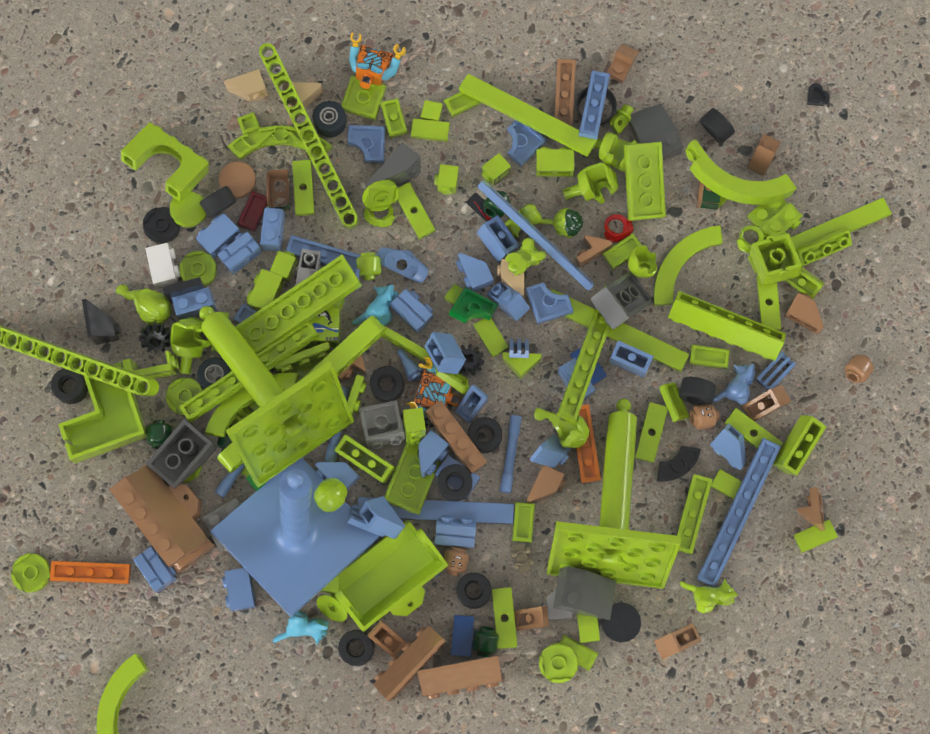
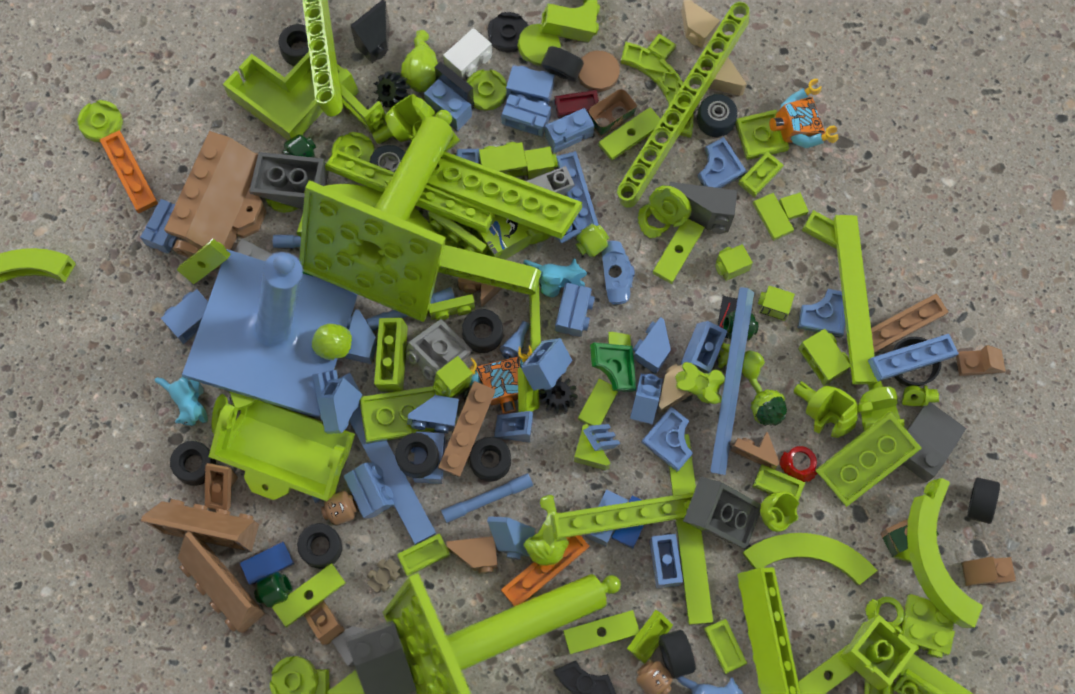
camera: 55 degrees right, 5 degrees down
none -> lime tile [177,239,231,284]

